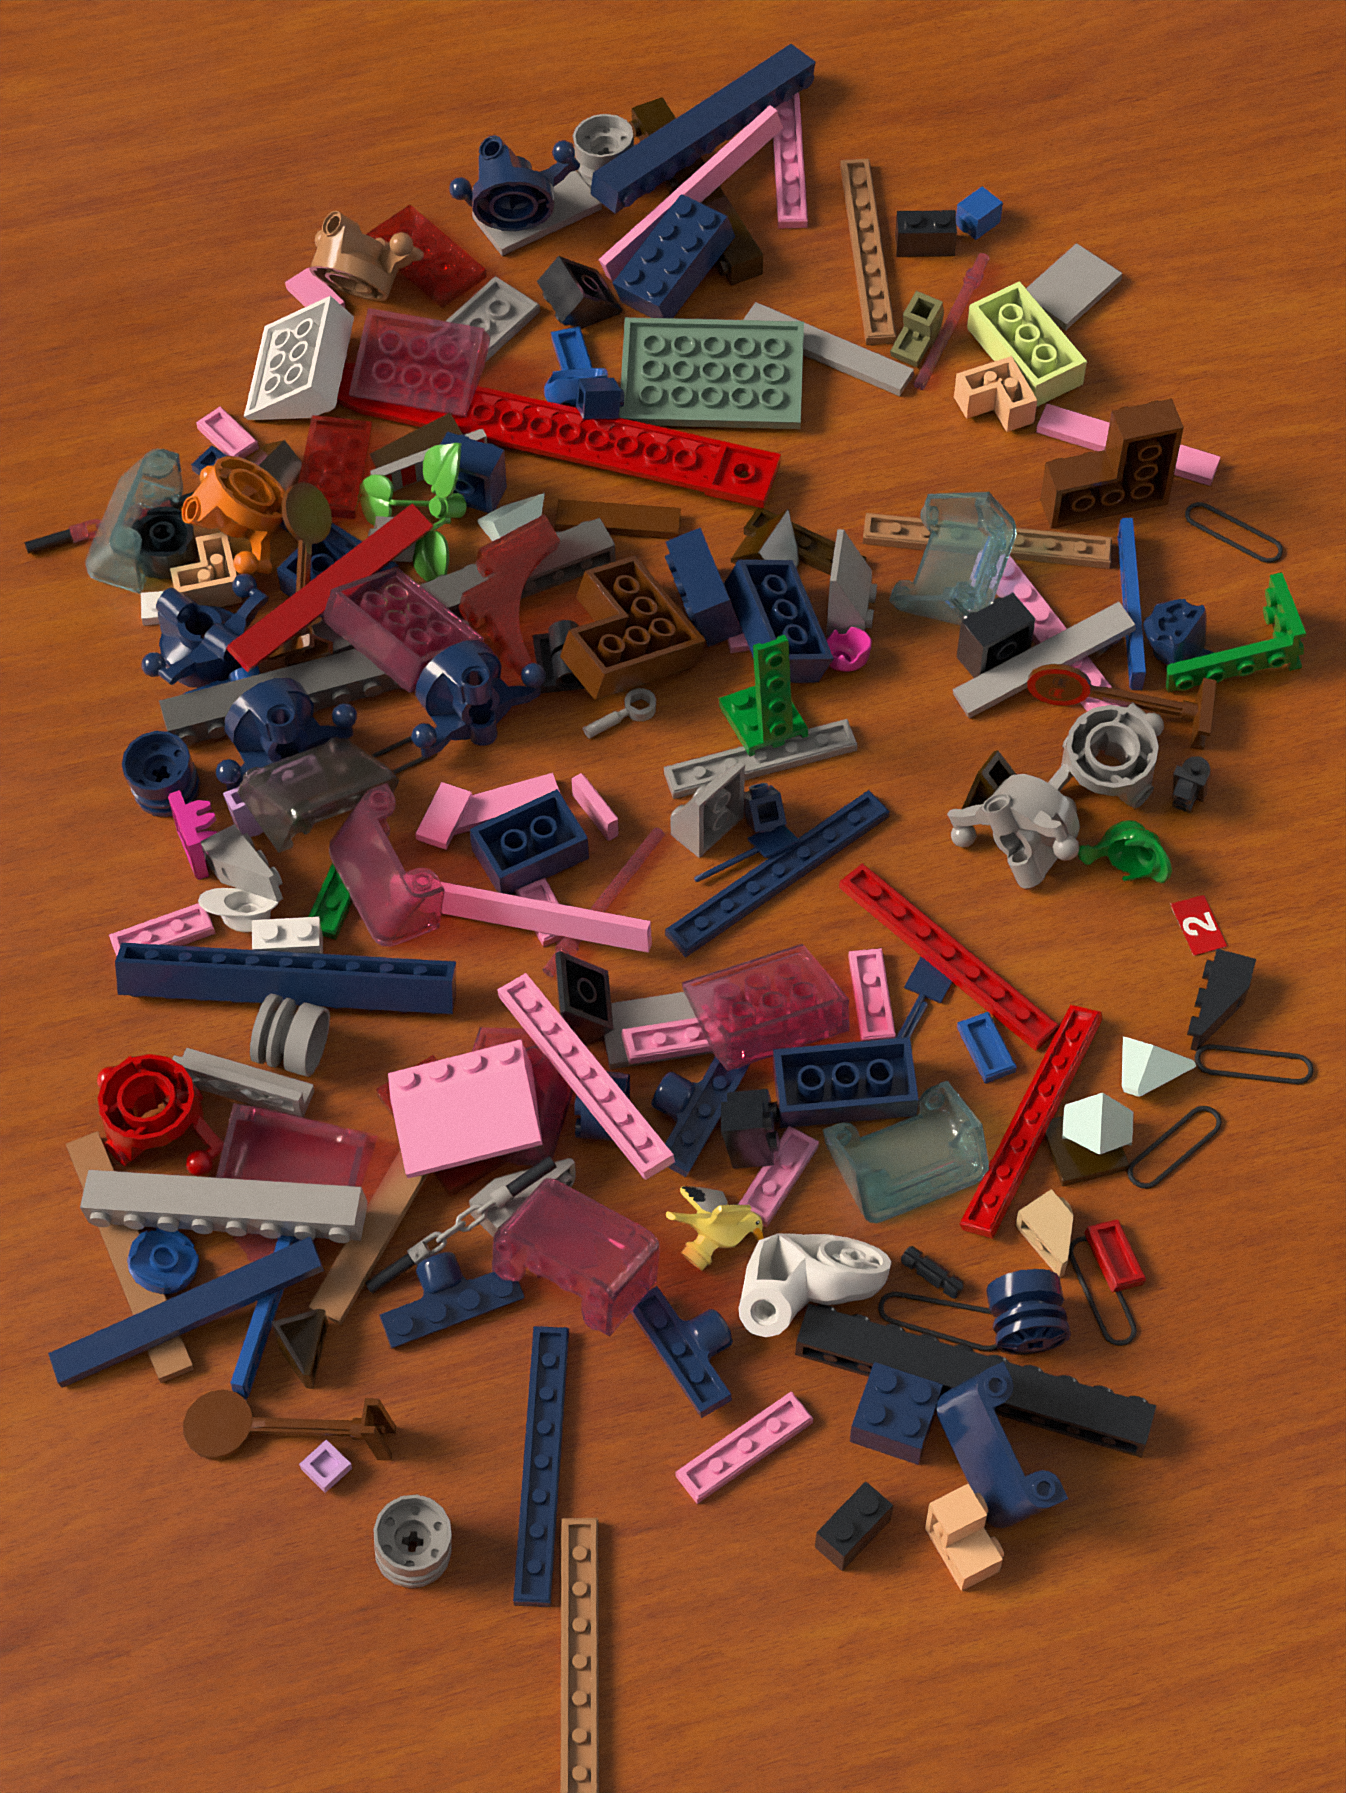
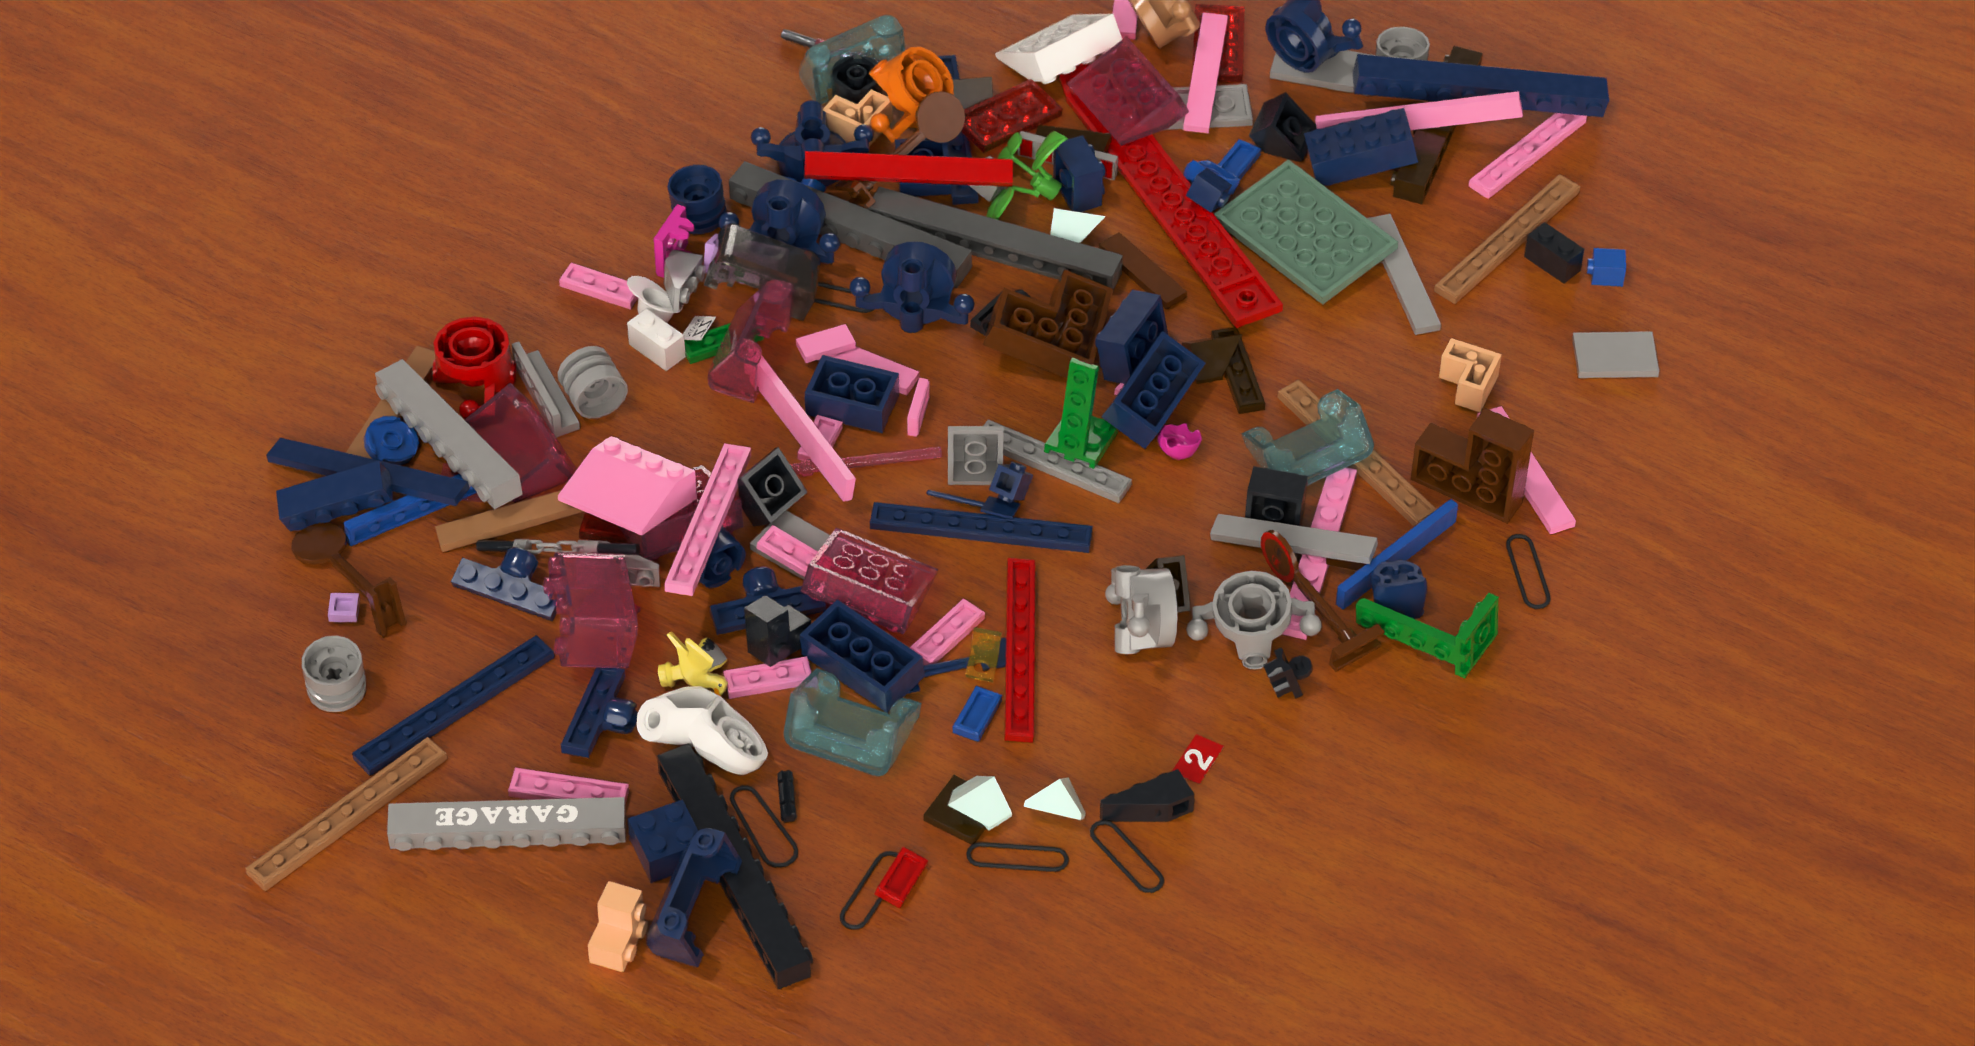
camera: 45 degrees right, 10 degrees down
dark blue brick [115,943,456,1014] -> none
bright pink tile [196,407,259,459] -> none
dark brown slope [272,1309,328,1389] -> none
clear pink slope [322,567,484,693] -> none
clear red arch [459,514,560,676] -> none
light grey piece [583,688,656,739] -> none
black brick [815,1481,893,1571] -> none
light grey slope [826,529,877,636] -> none
olive brick [890,291,944,368] -> none
clear pink bar [914,253,989,390] -> none
red tile [959,1004,1103,1239] -> none
yellowish green brick [967,281,1087,407] -> none
dark blue wheel [986,1269,1071,1355] -> none
tan slope [1016,1189,1073,1277] -> none
green piece [1077,820,1172,883] -> none
none -> dark blue brick [276,460,393,531]
none -> light grey brick [387,797,626,851]
none -> white sticker [683,316,716,341]
none -> clear yellow bracket [965,627,1002,682]
none -> bright pink tile [1183,13,1228,134]

